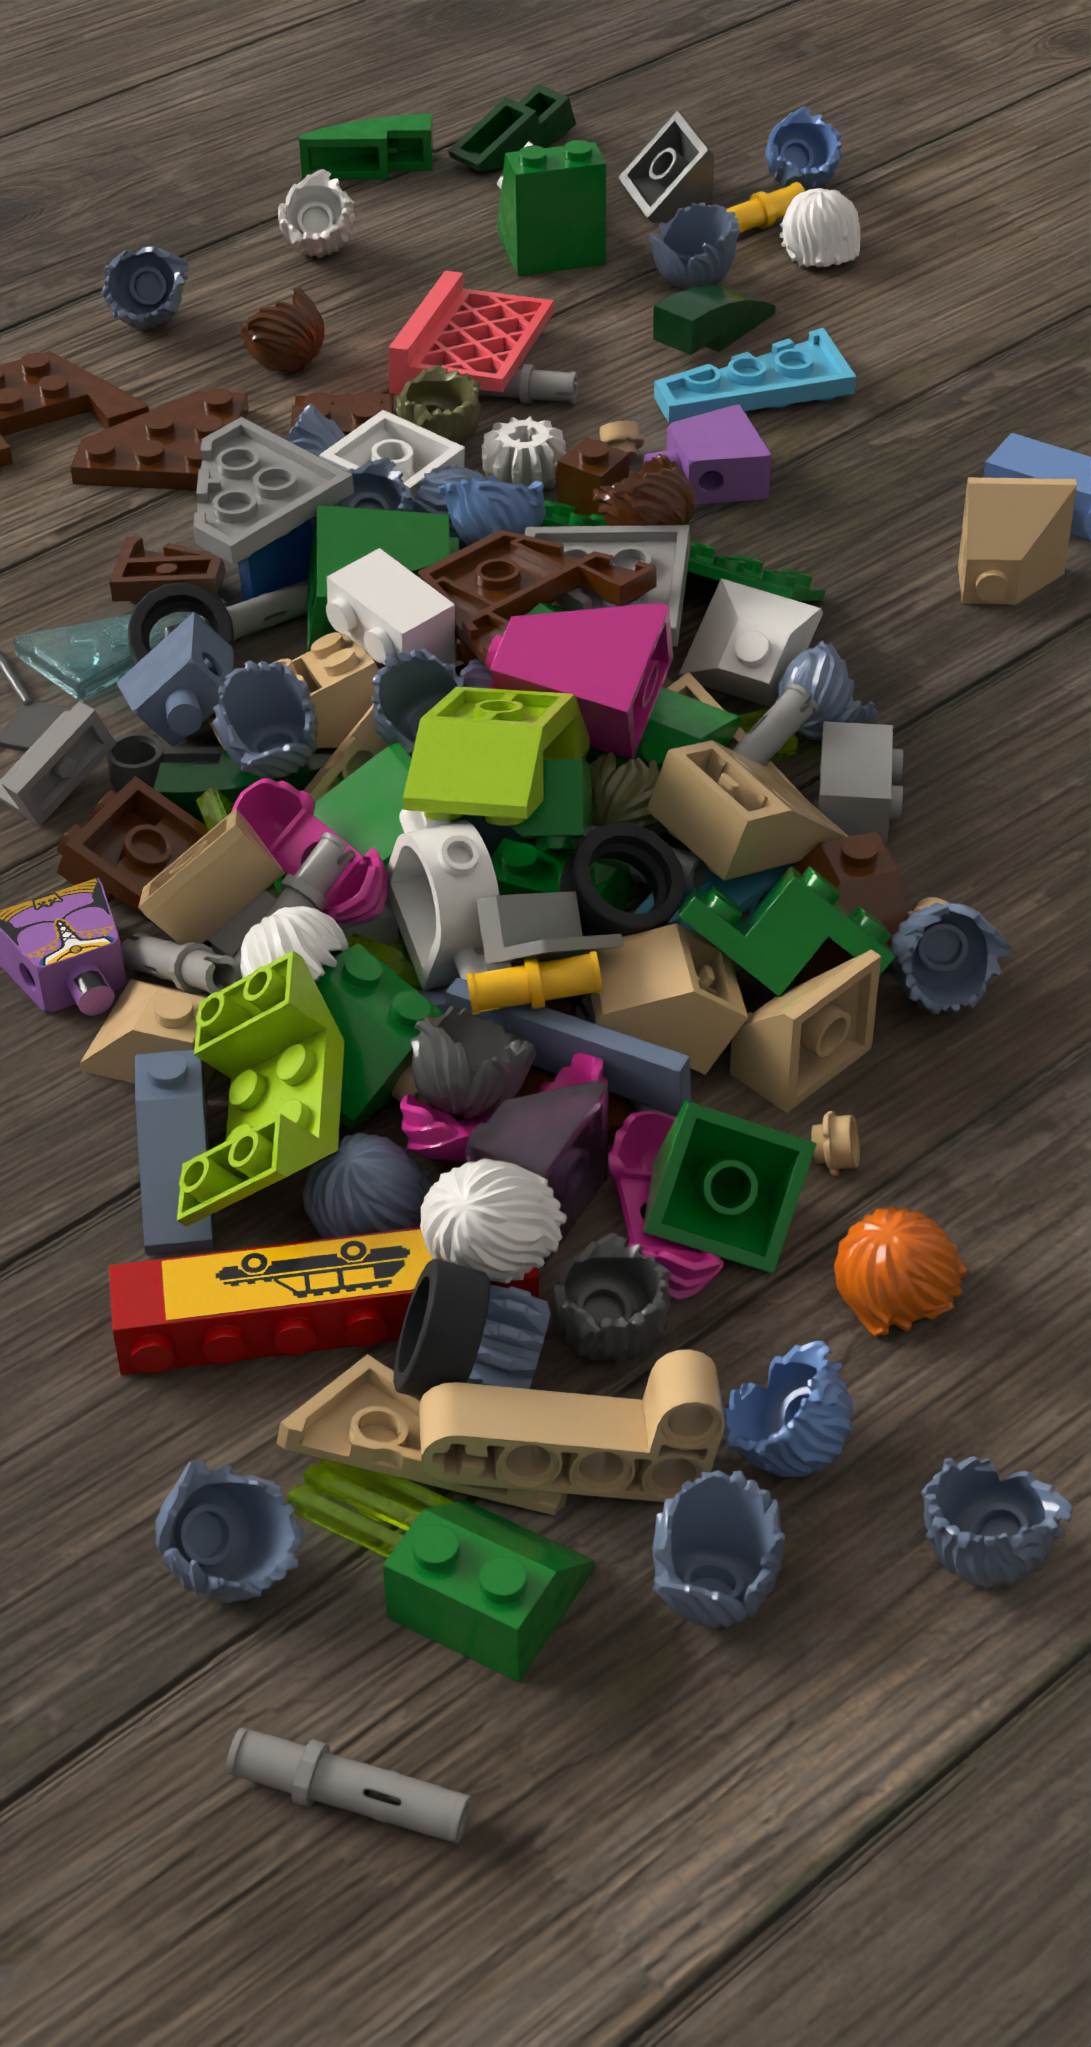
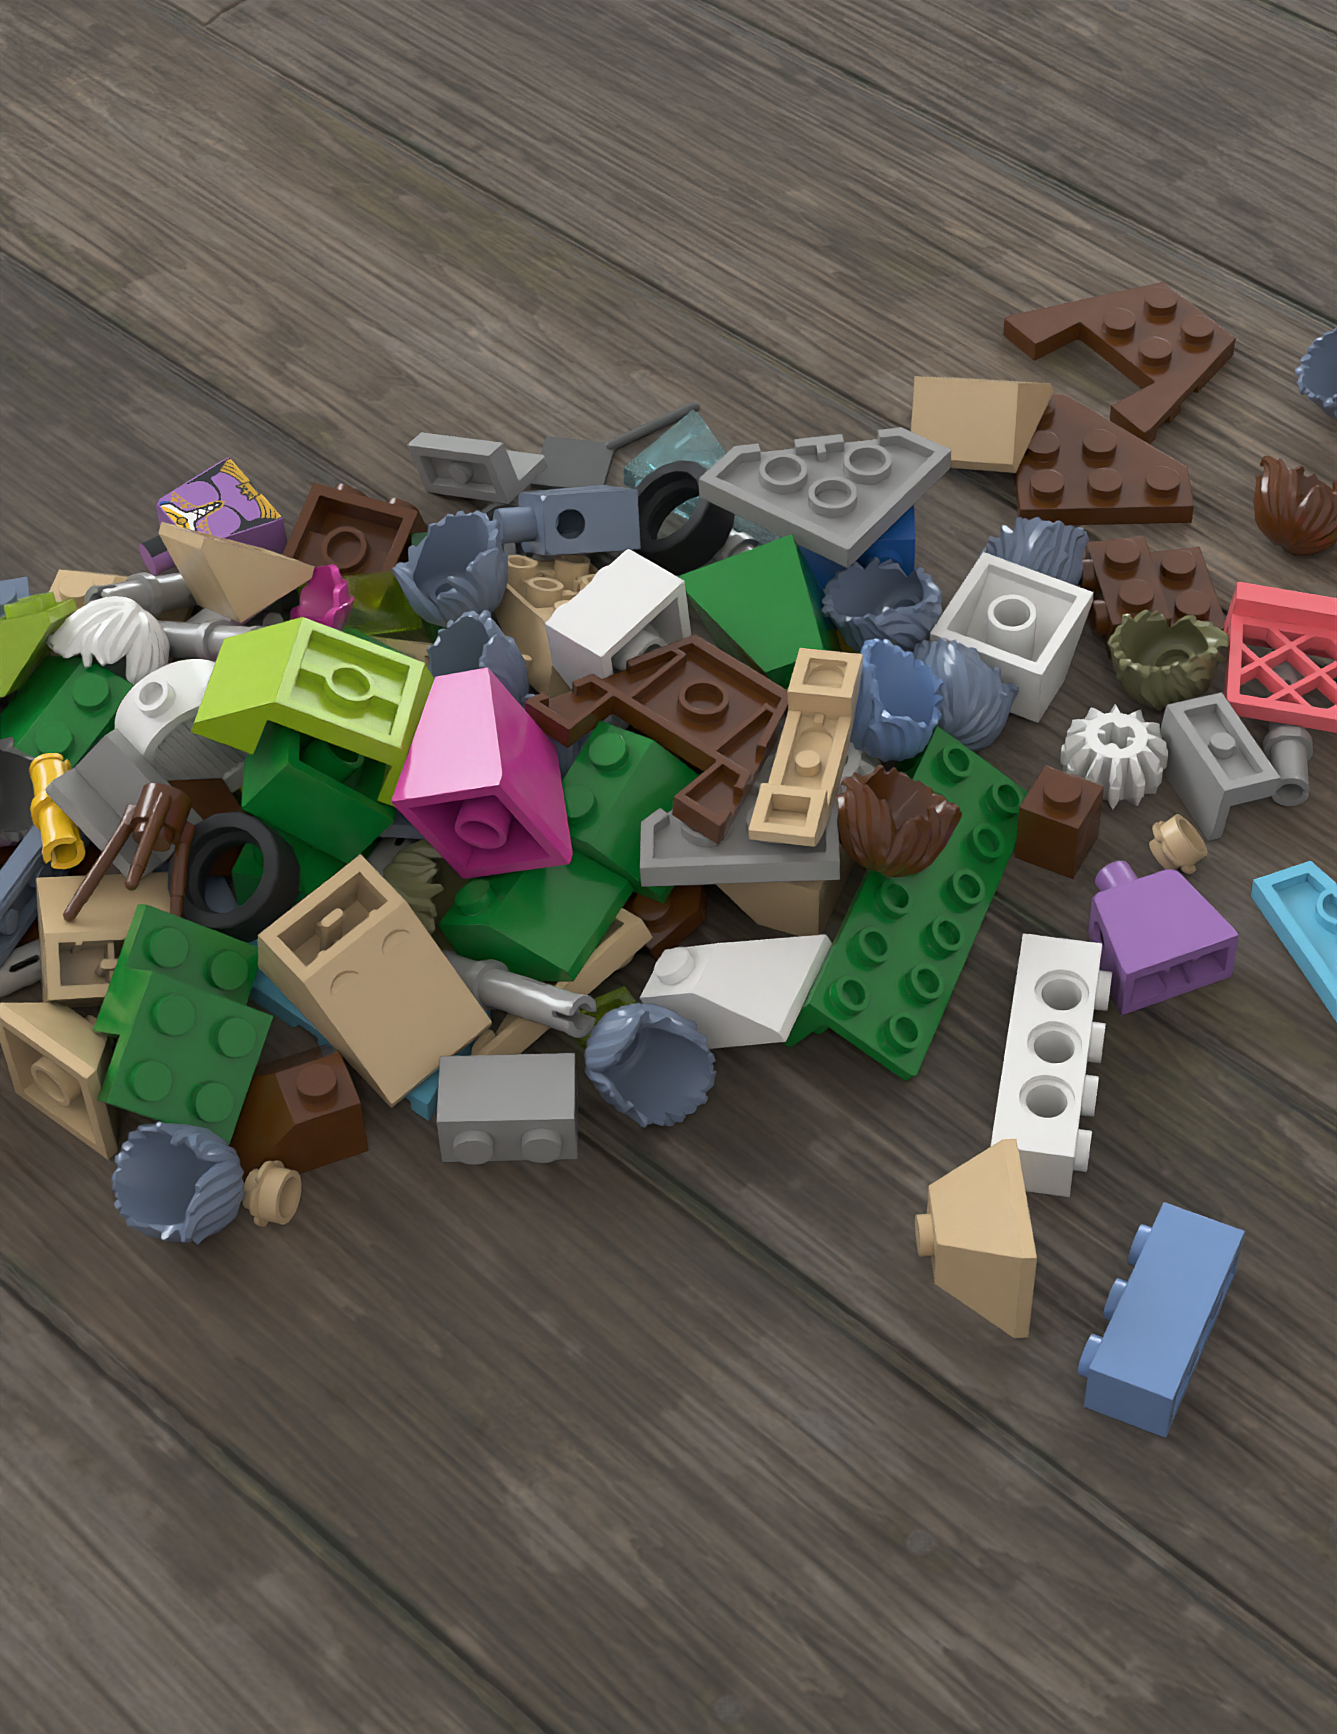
camera: 85 degrees right, 5 degrees up
none -> reddish brown plant [63,783,196,922]
none -> tan slope [748,648,863,847]
none -> tan slope [911,376,1053,473]
none -> white brick [991,933,1112,1197]
none -> light grey panel [1160,692,1280,841]

